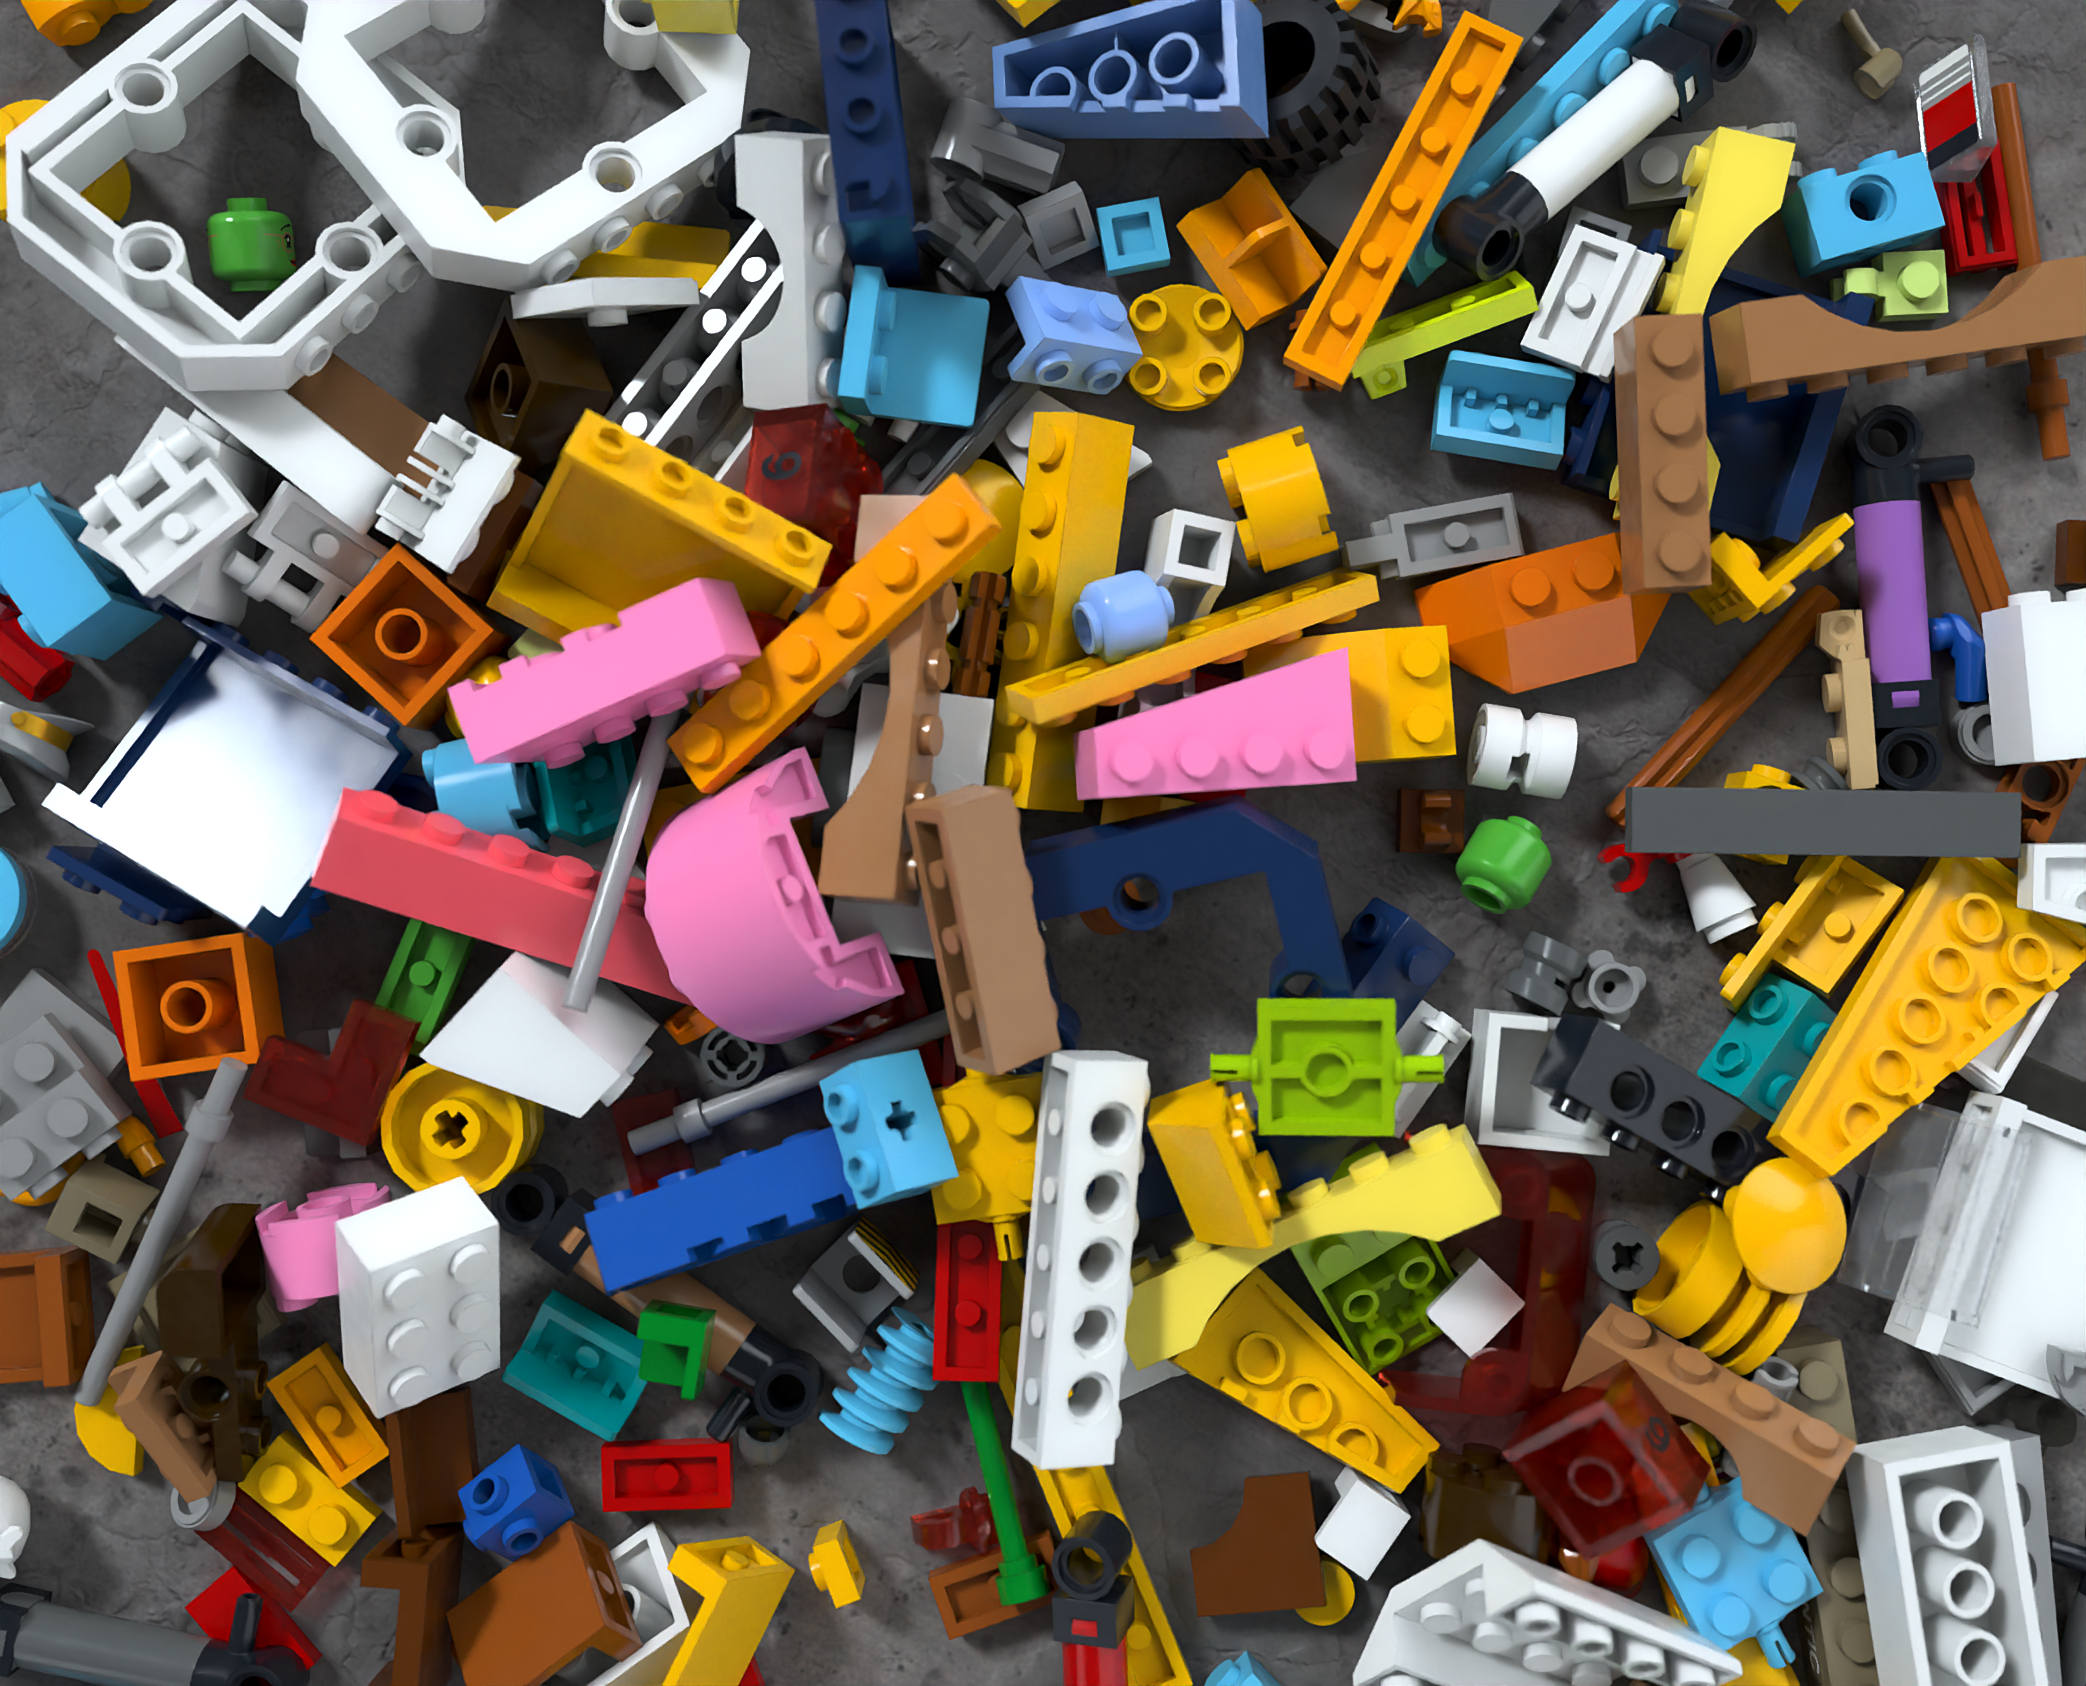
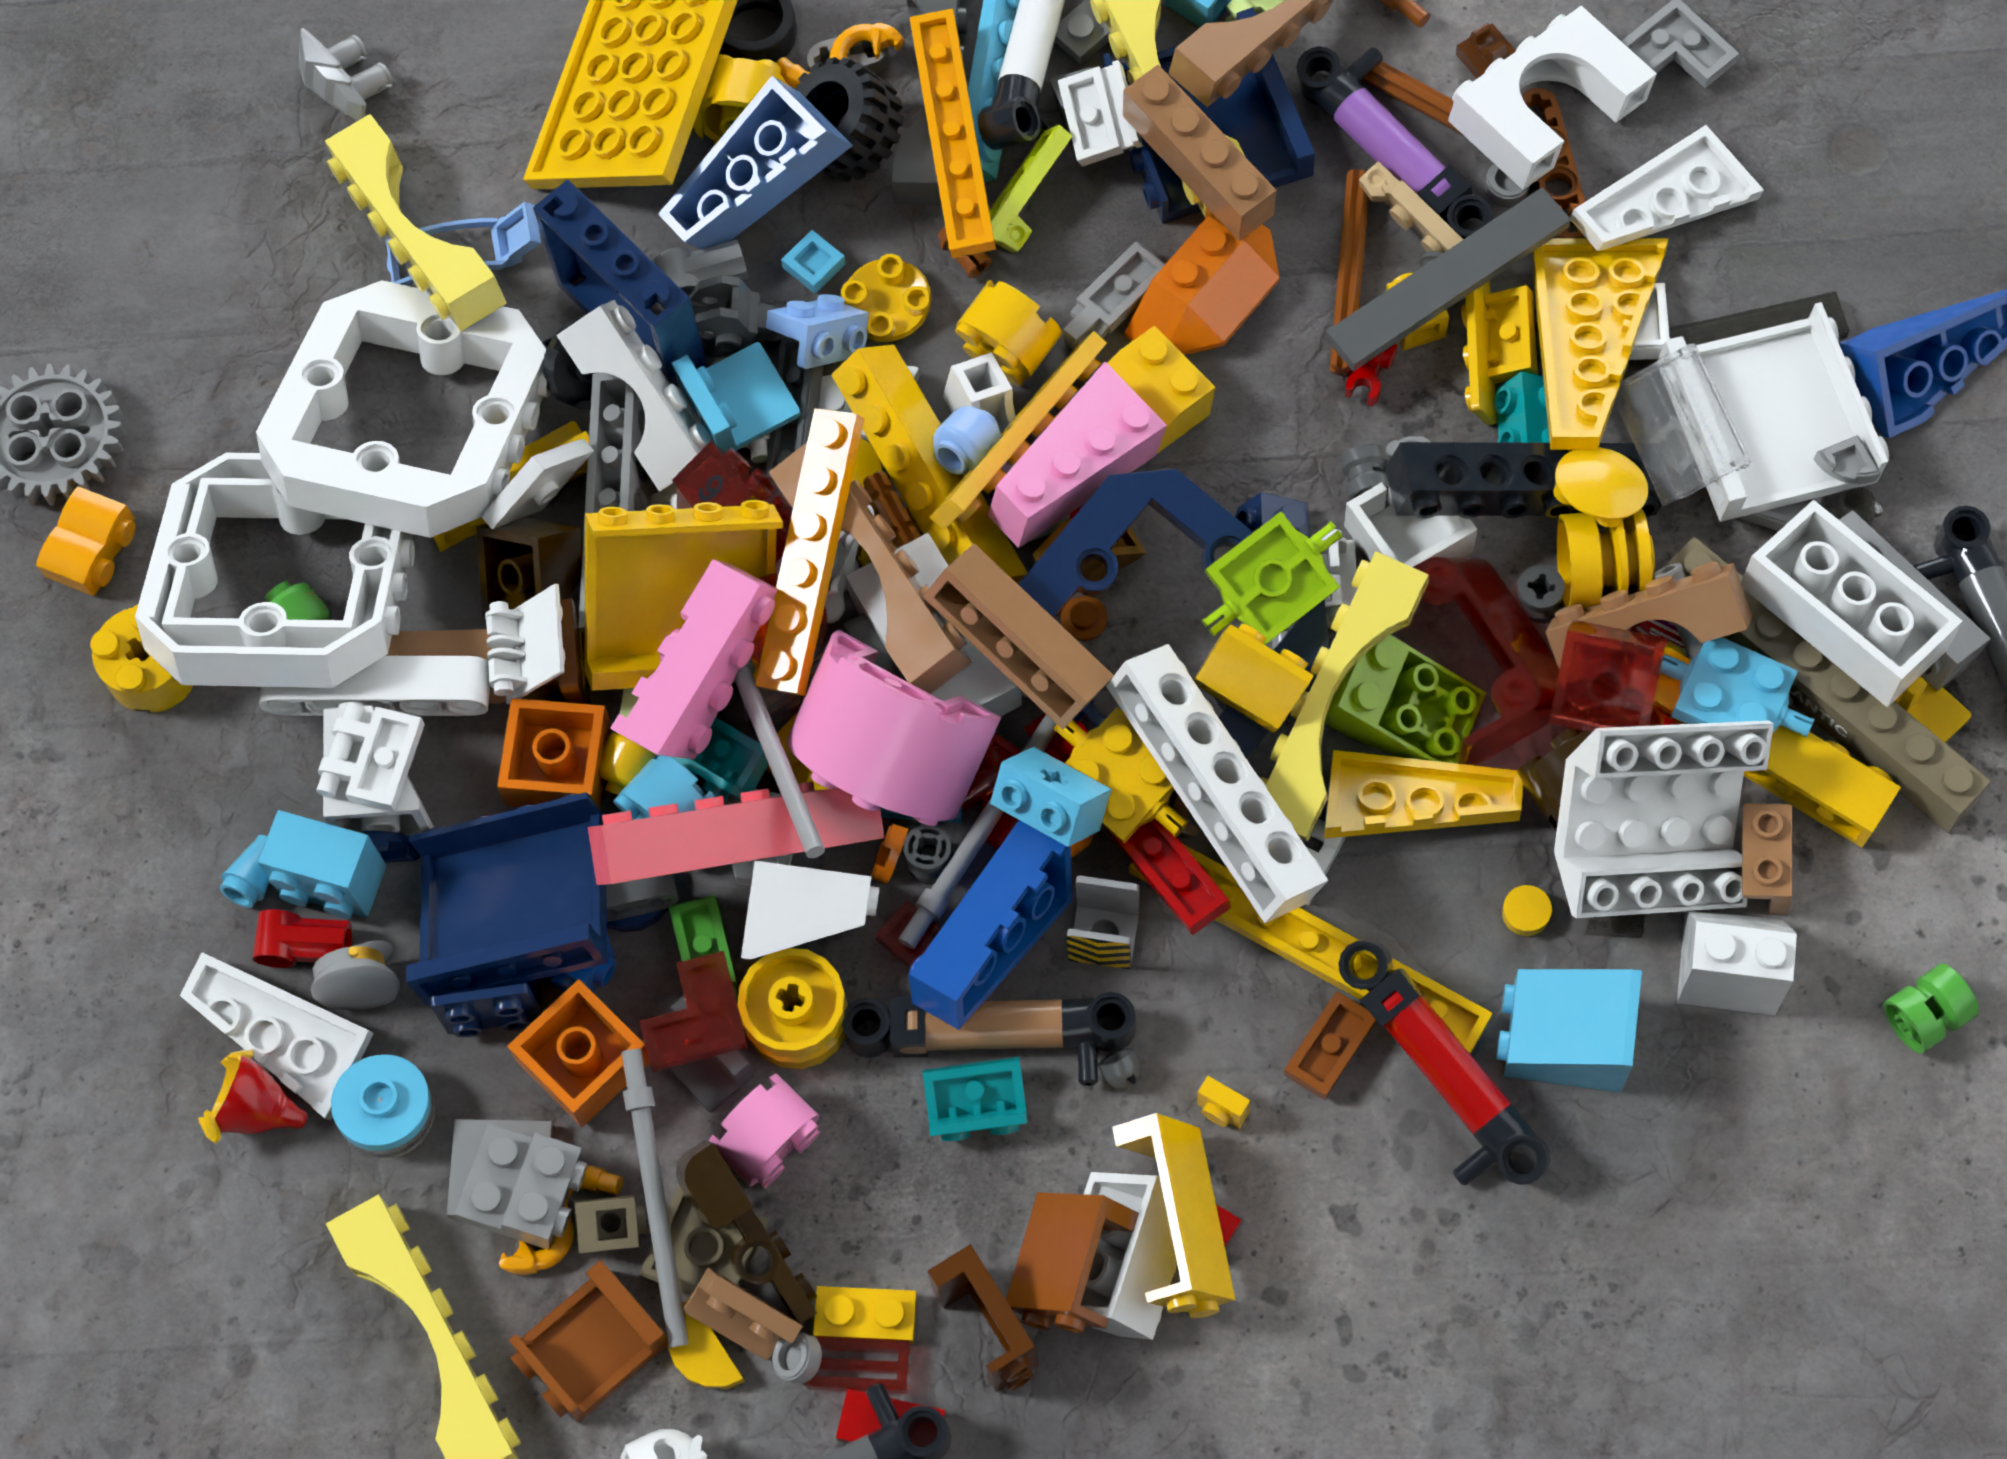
camera: 30 degrees left, 20 degrees down
red sticker [87,949,184,1139] -> none
white plate [222,480,390,633] -> none
light orange plate [267,1342,389,1490] -> none
white brick [335,1176,500,1419] -> none
reddish brown panel [385,1386,480,1541] -> none
blue brick [458,1443,575,1562] -> none
red plate [601,1437,735,1512] -> none
green panel [636,1299,717,1401] -> none
medium azure piece [818,1306,939,1454] -> none
clear red piece [910,1486,999,1556] -> none
green piece [960,1381,1051,1606] -> none
light grey plate [1017,181,1100,271] -> none
light orange panel [1176,168,1328,331] -> none
reddish brown tile [1190,1470,1328,1617] -> none
white panel [1314,1466,1411,1581] -> none
reddish brown tile [1396,789,1465,854] -> none
white panel [1426,1247,1526,1359] -> none
medium azure bracket [1430,350,1576,471] -> none
bright green head [1455,816,1552,914] -> none
white wheel [1467,703,1578,799] -> none
white cone [1676,853,1758,944] -> none
yellow bracket [1687,513,1855,625] -> none
blue arm [1928,613,1989,702] -> none

